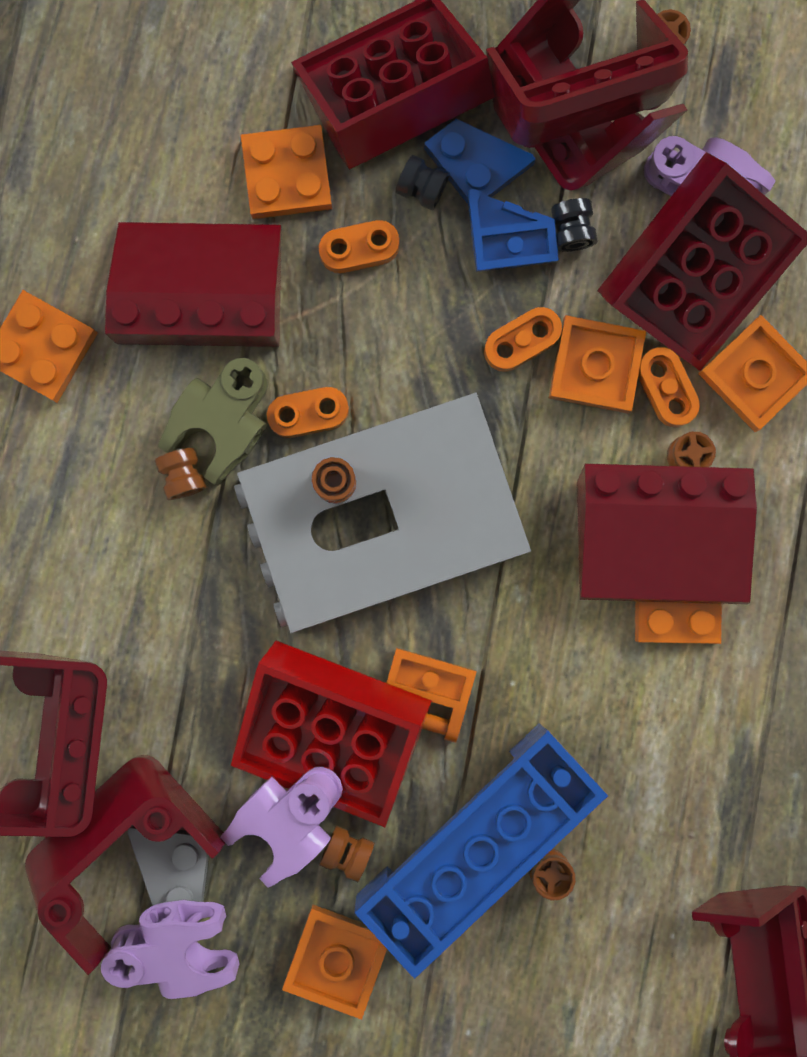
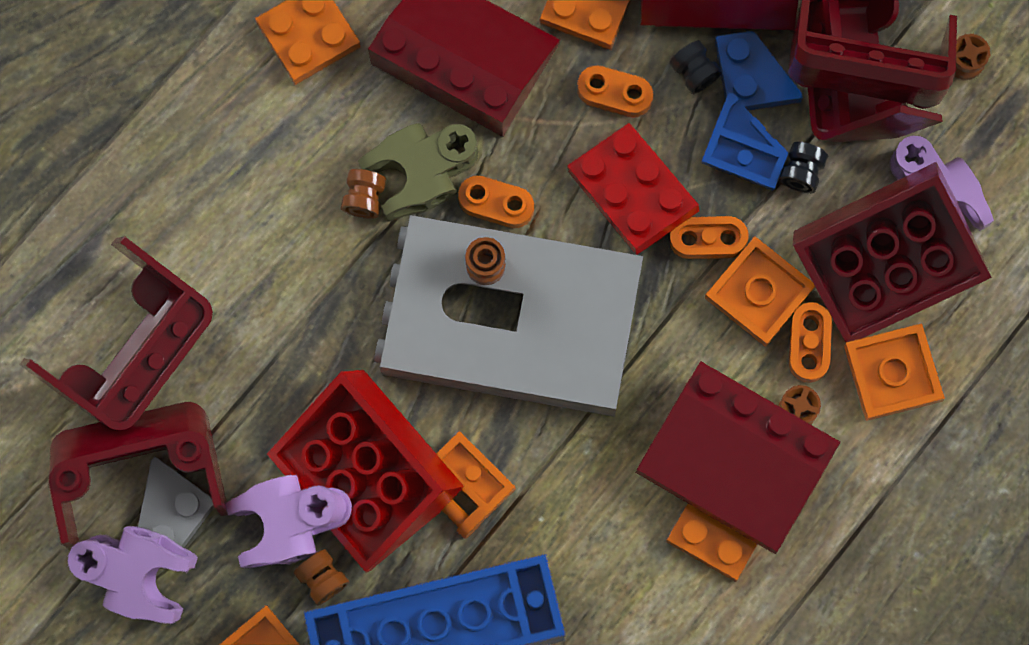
camera: 40 degrees right, 10 degrees down
none -> red plate [567,122,700,255]

